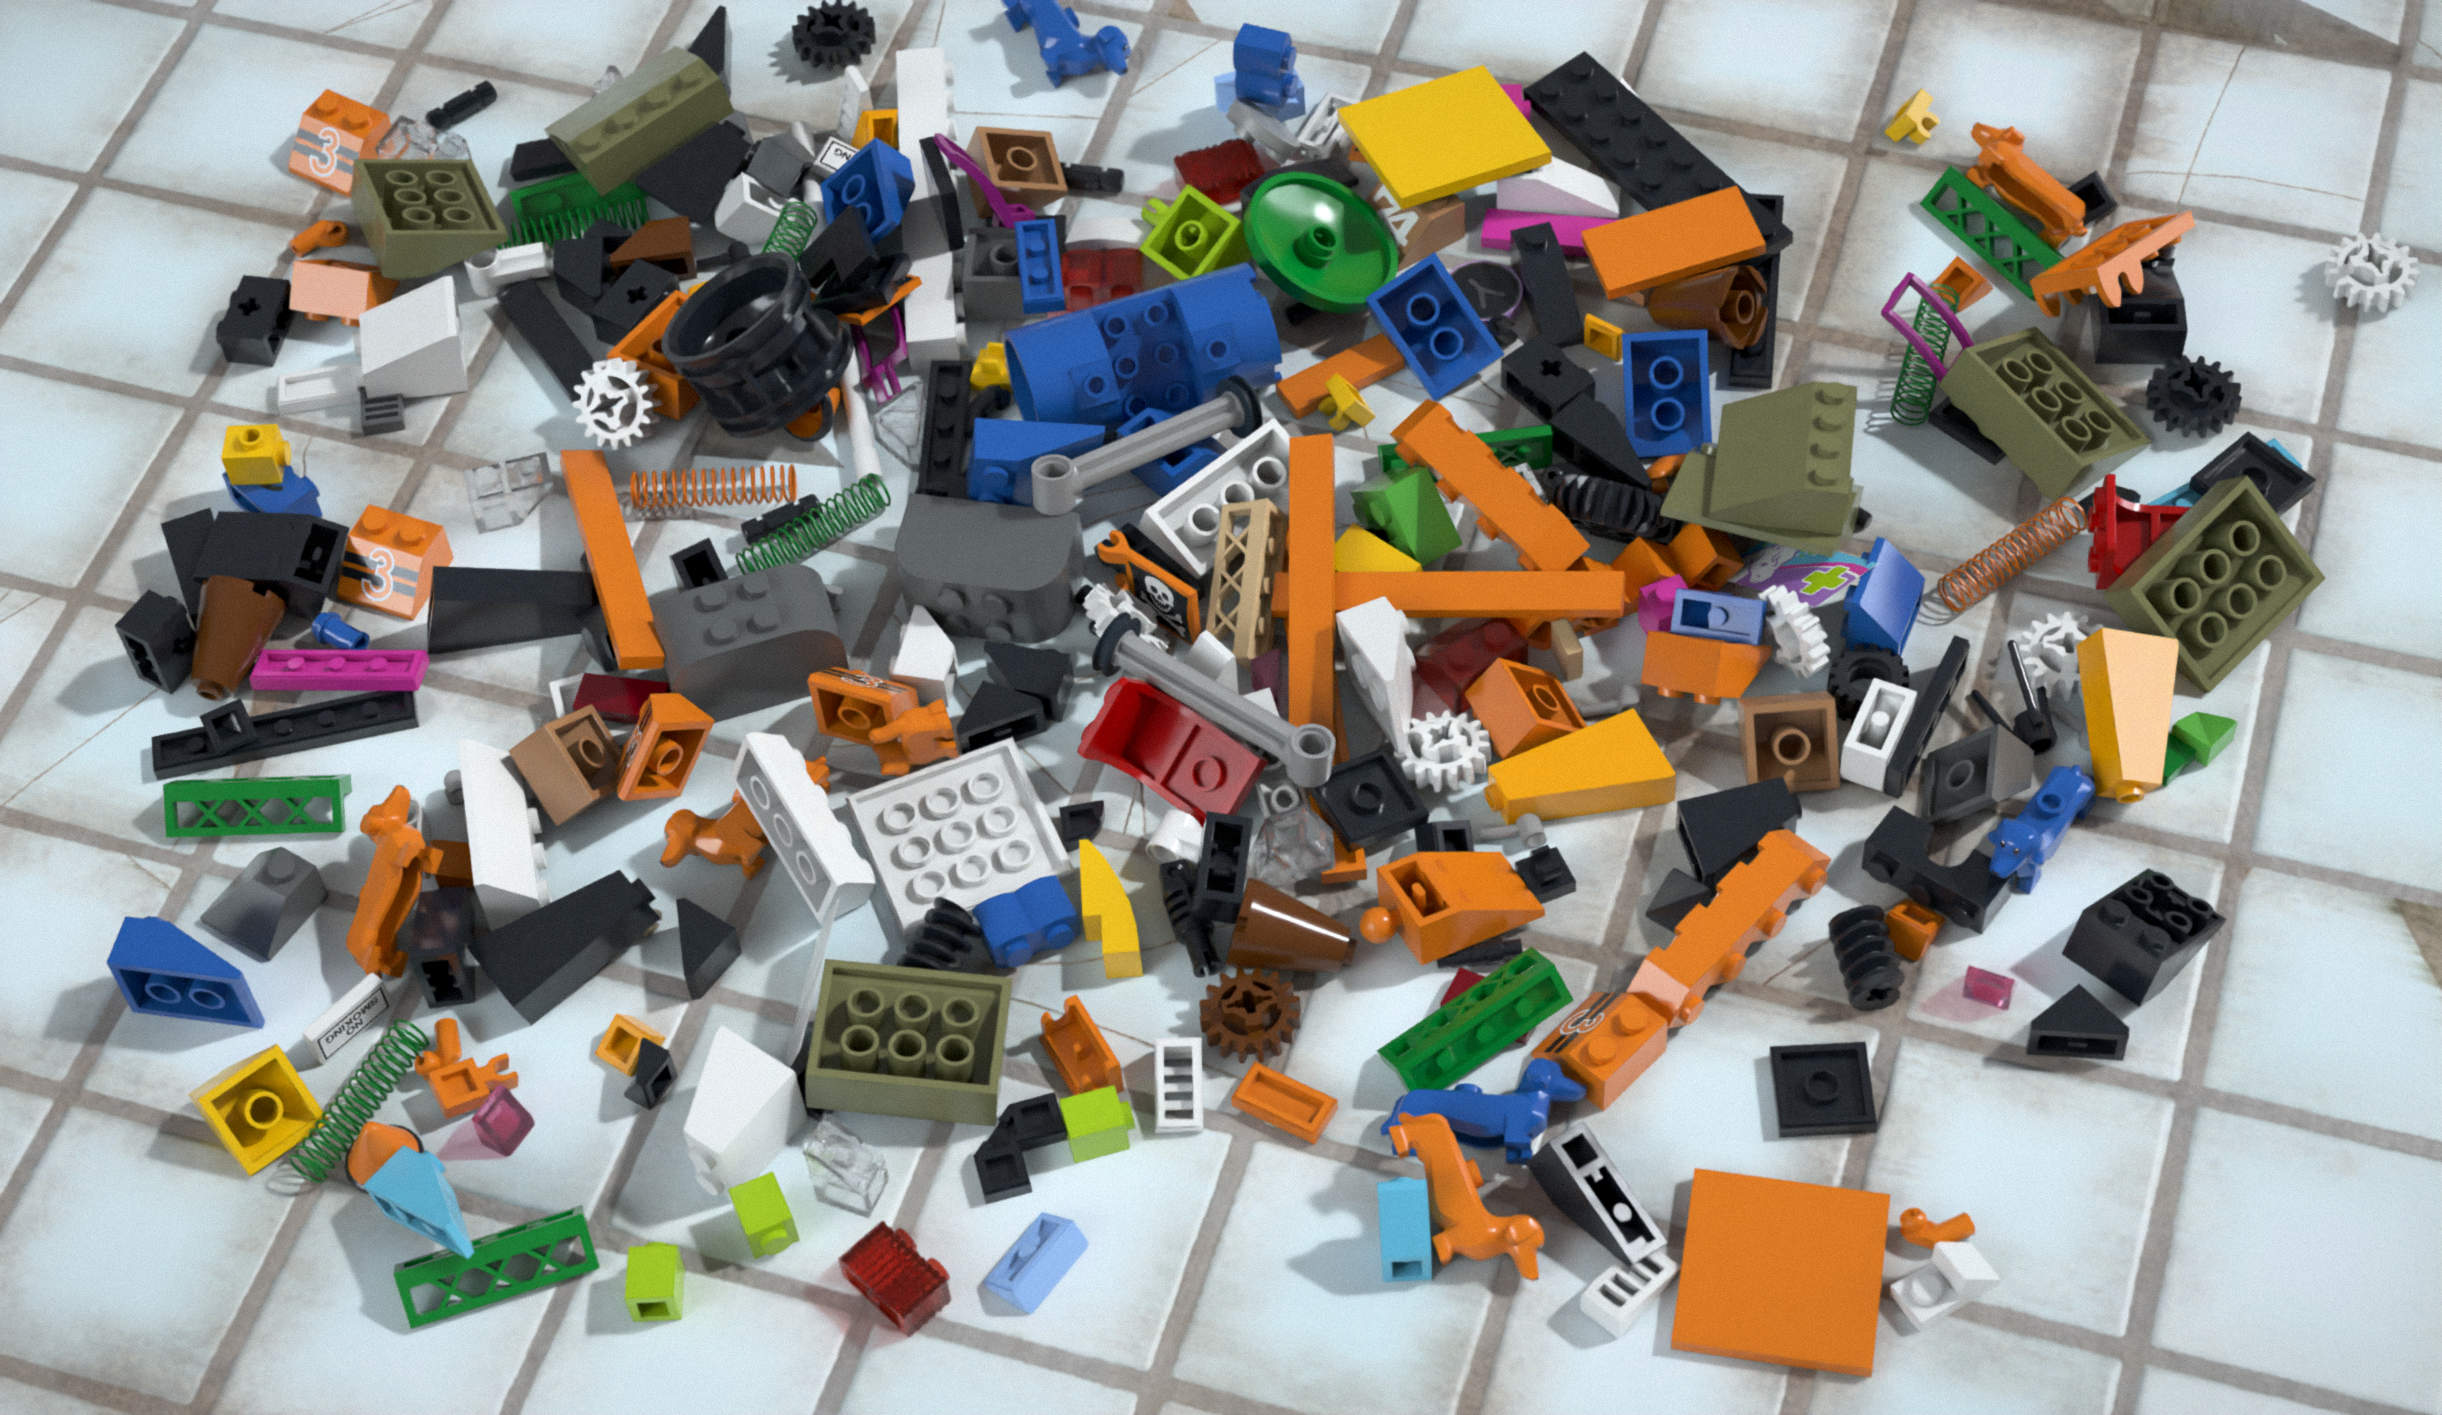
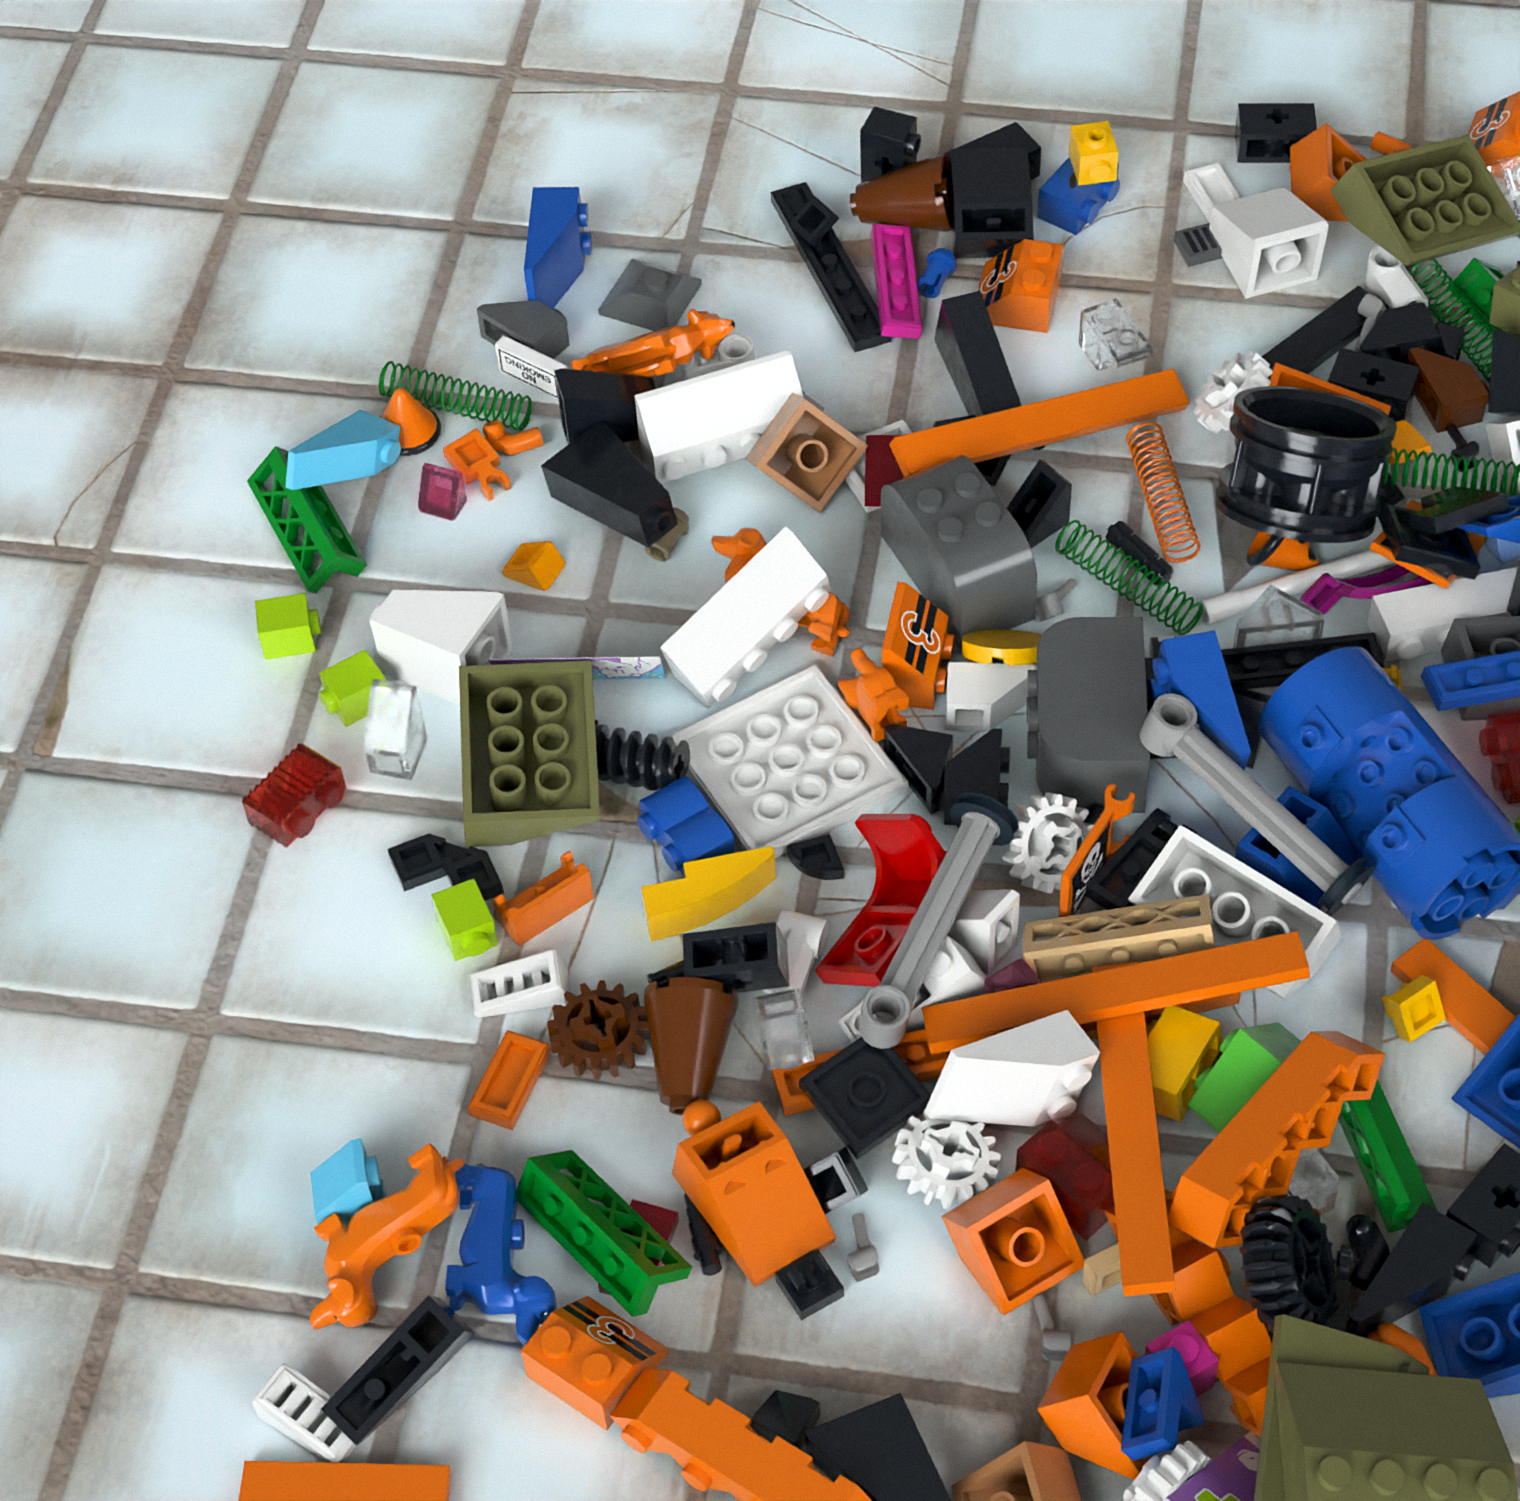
camera: 80 degrees right, 0 degrees up
green fence [163,774,352,838] -> none
yellow slope [187,1044,329,1177] -> none
orange slope [615,693,715,801] -> none
black slope [623,1038,677,1110] -> none
black slope [676,898,742,1000] -> none
light blue slope [983,1212,1089,1314] -> none
light orange slope [1484,708,1676,826] -> none
none -> dark grey slope [477,300,570,359]
none -> yellow tile [962,629,1042,666]
none -> light grey hand [1355,293,1387,352]

